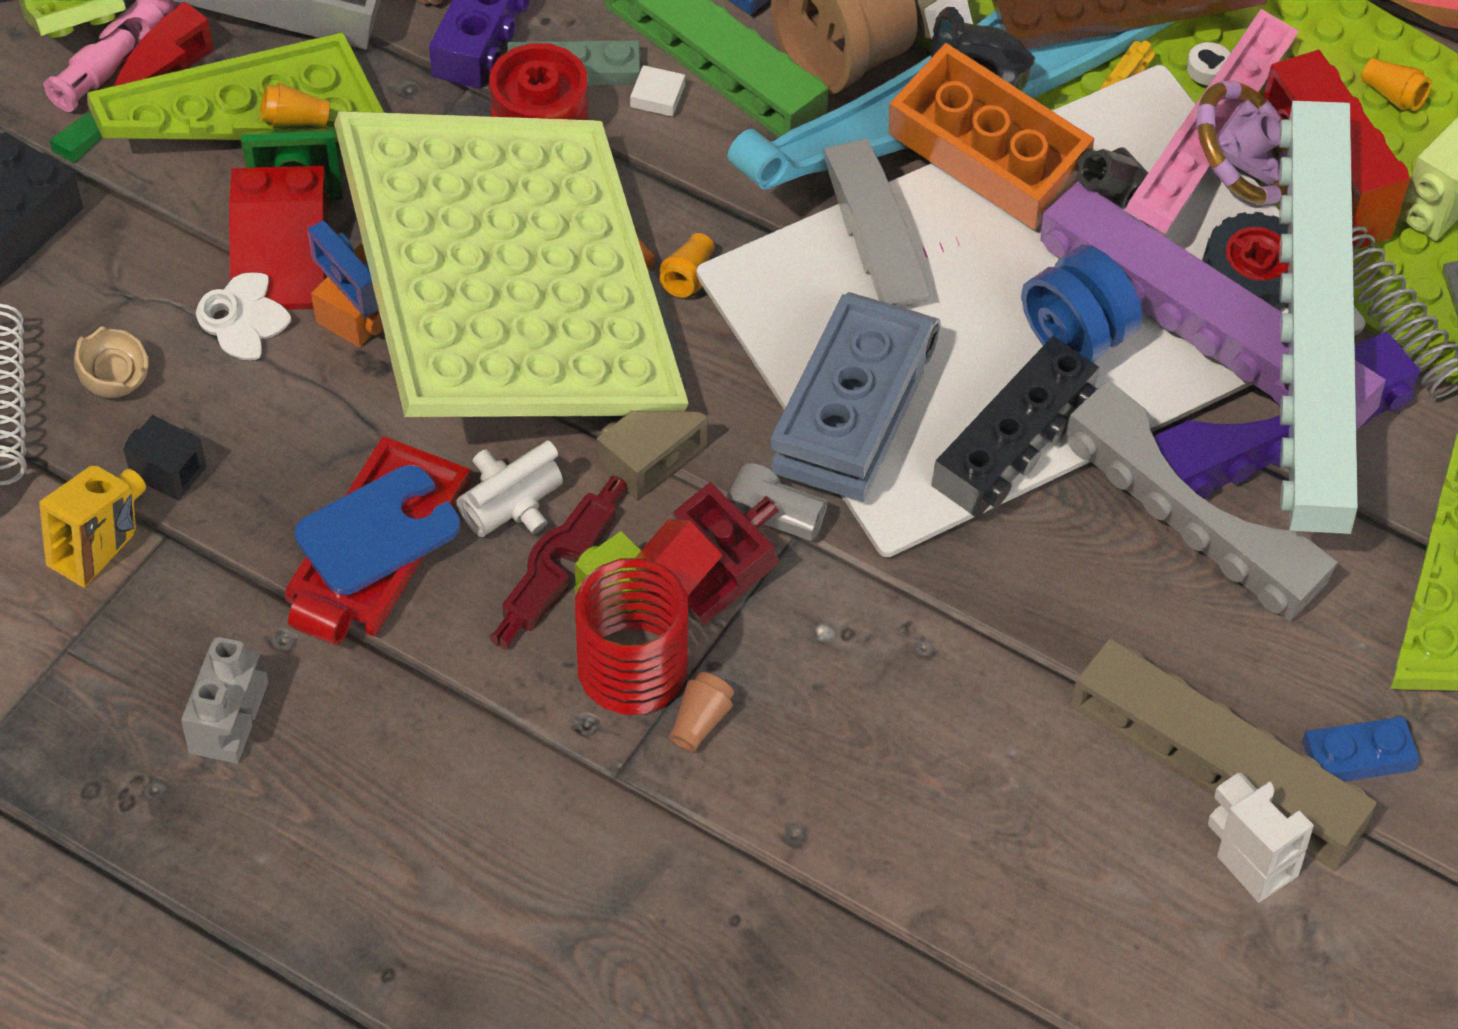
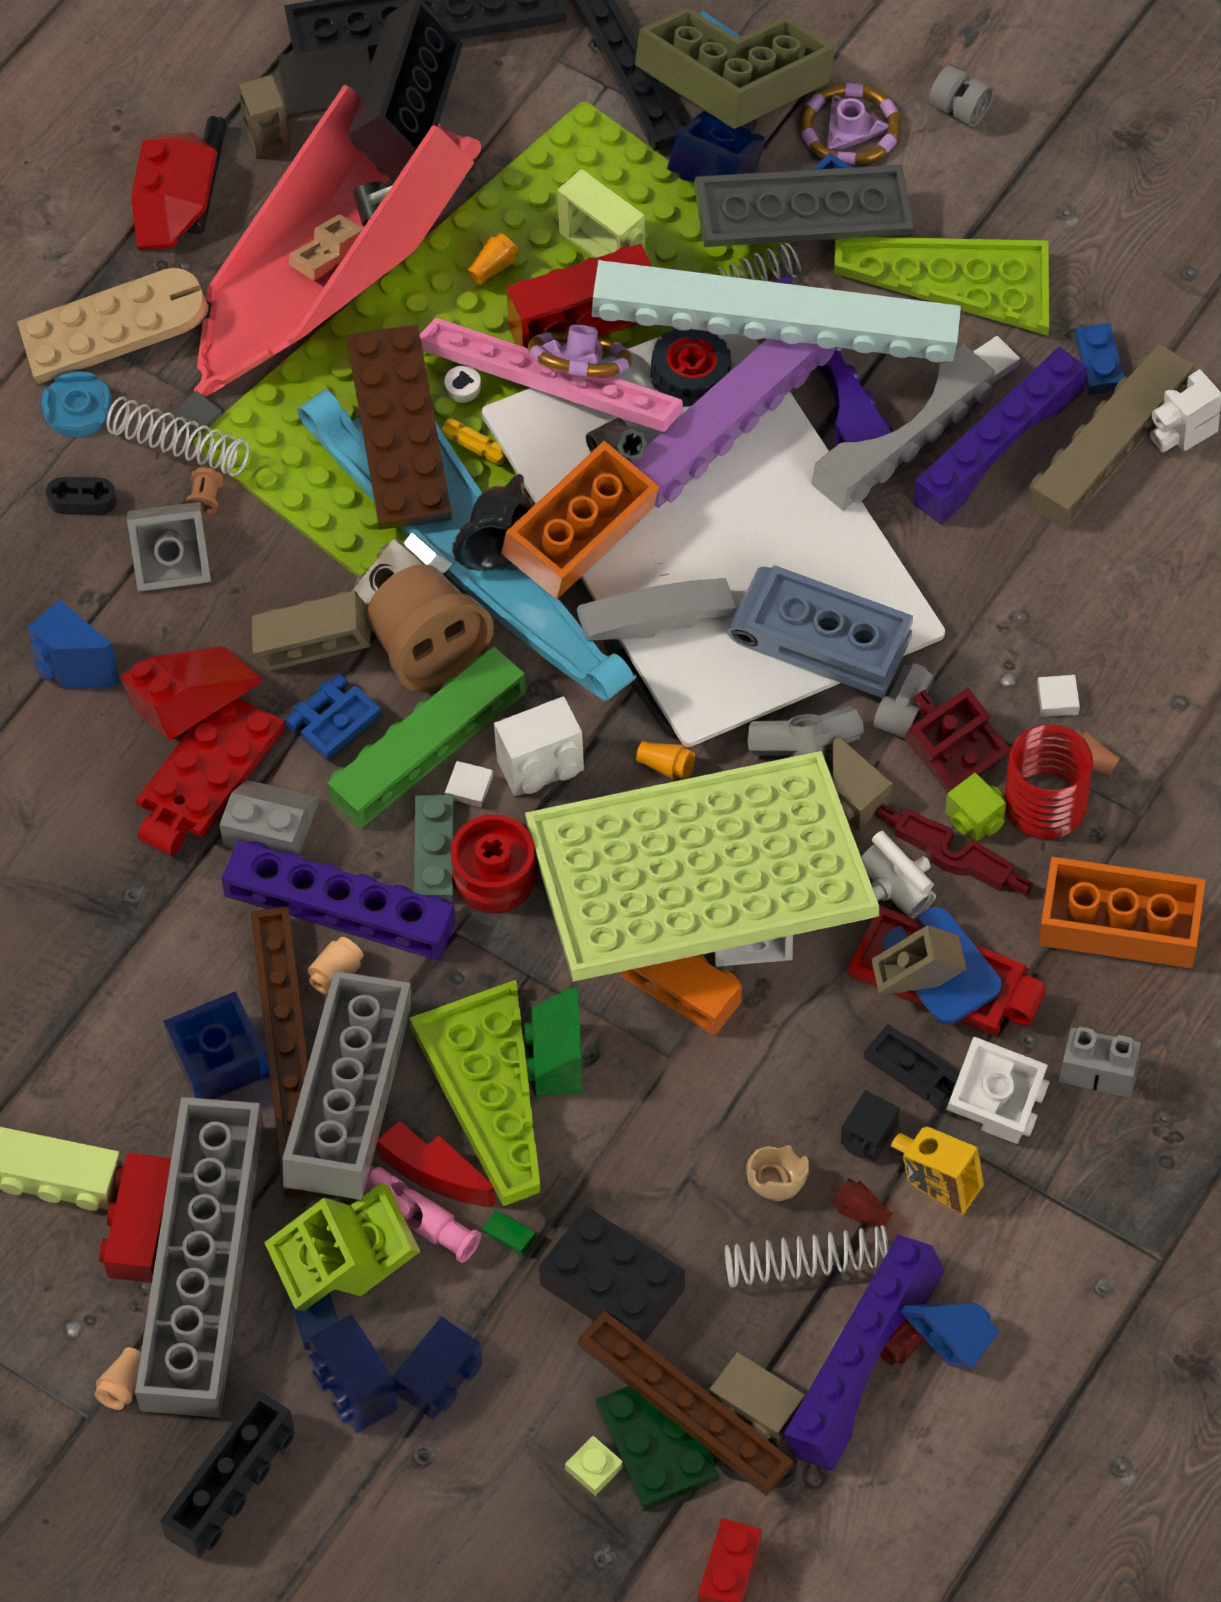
camera: 85 degrees left, 5 degrees up
white plate [196,273,291,361] -> none
red slope [229,166,329,310] -> none
light orange cone [260,82,330,127] -> none
blue plate [308,220,379,318] -> none
red brick [635,519,723,596] -> none
black brick [931,336,1100,519] -> none
blue wheel [1021,245,1143,362] -> none
none -> white brick [494,696,584,797]
none -> light grey piece [748,706,864,757]
none -> clear red cone [831,1178,893,1230]
none -> black hinge [863,1024,958,1117]
none -> dark tan slope [872,925,967,995]
none -> dark purple arch [914,347,1087,525]
none -> white plate [946,1037,1050,1144]
none -> white tile [973,336,1020,384]
none -> white tile [1037,675,1080,717]
none -> orange brick [1038,856,1206,969]

